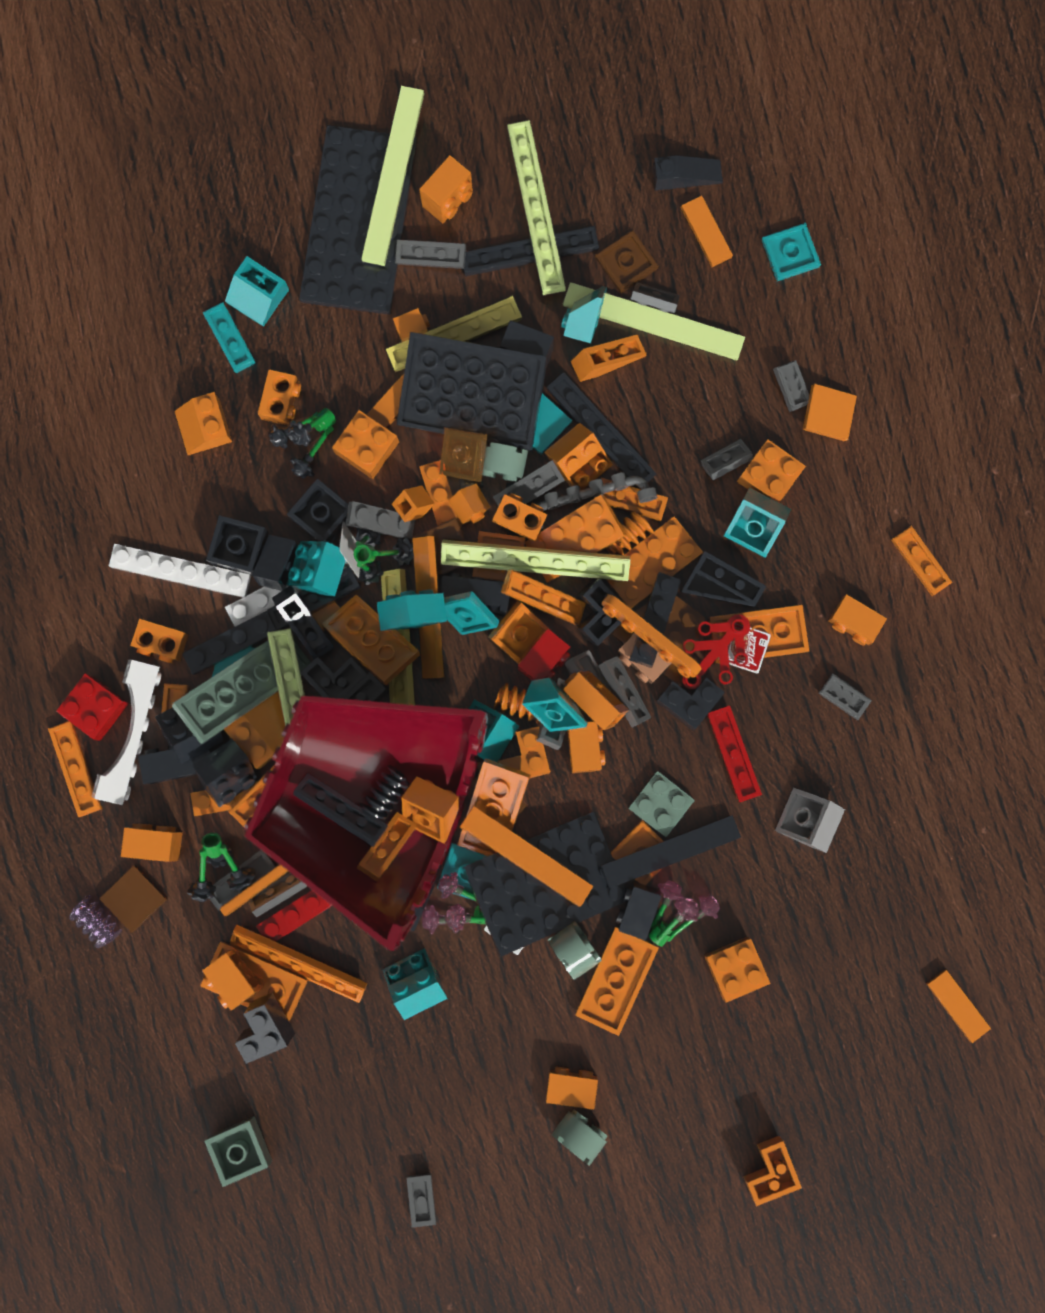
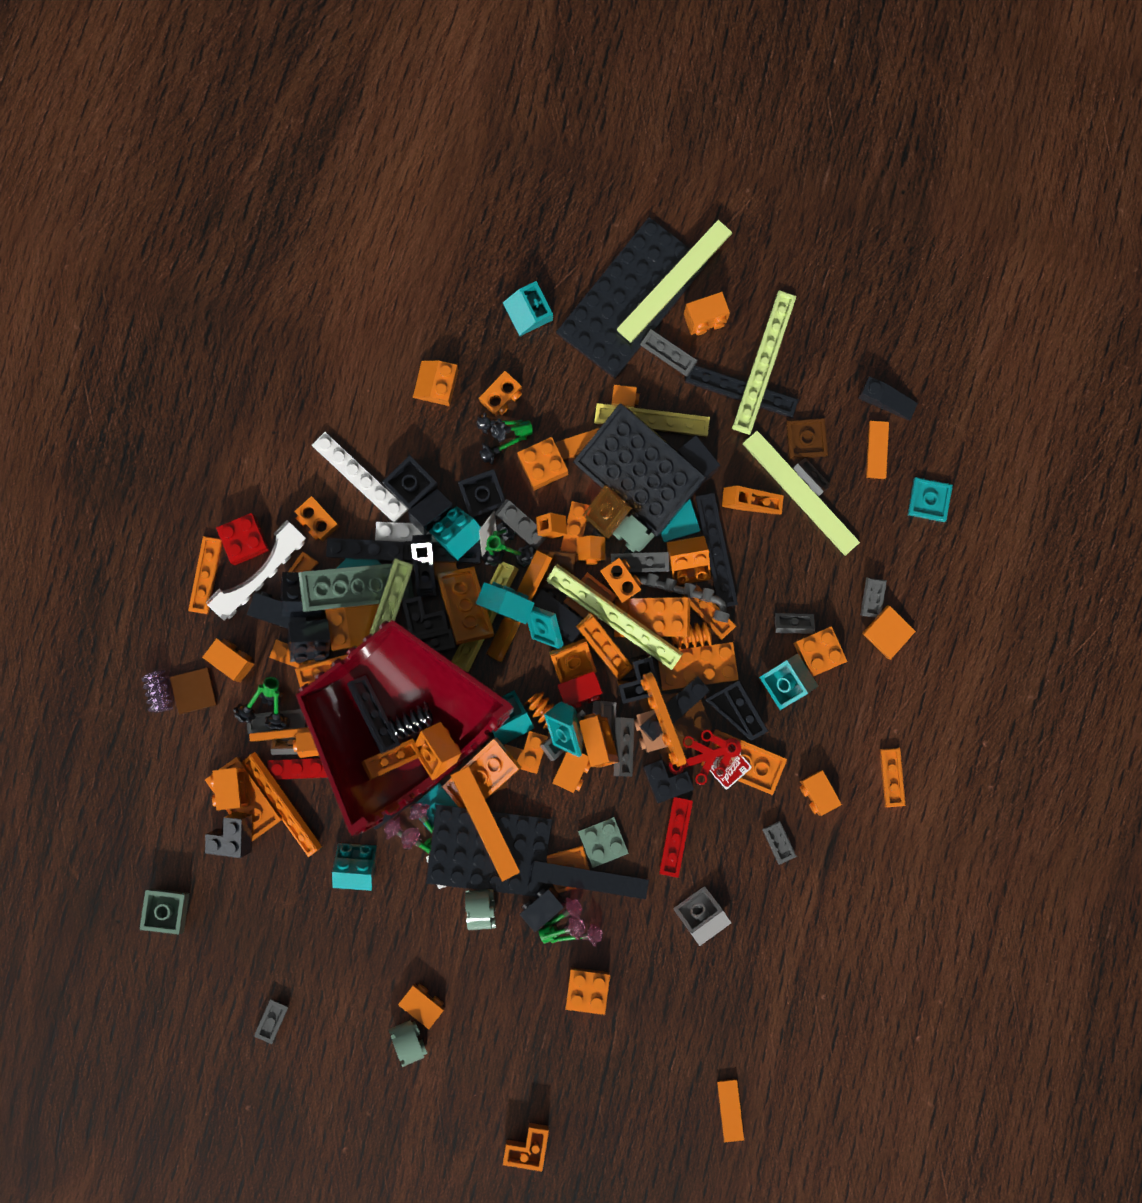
camera: 25 degrees right, 0 degrees up
teal tile [203,302,256,373] -> none
slope [561,286,607,343] -> none
orange plate [575,927,659,1036] -> none
none -> orange brick [293,732,319,758]

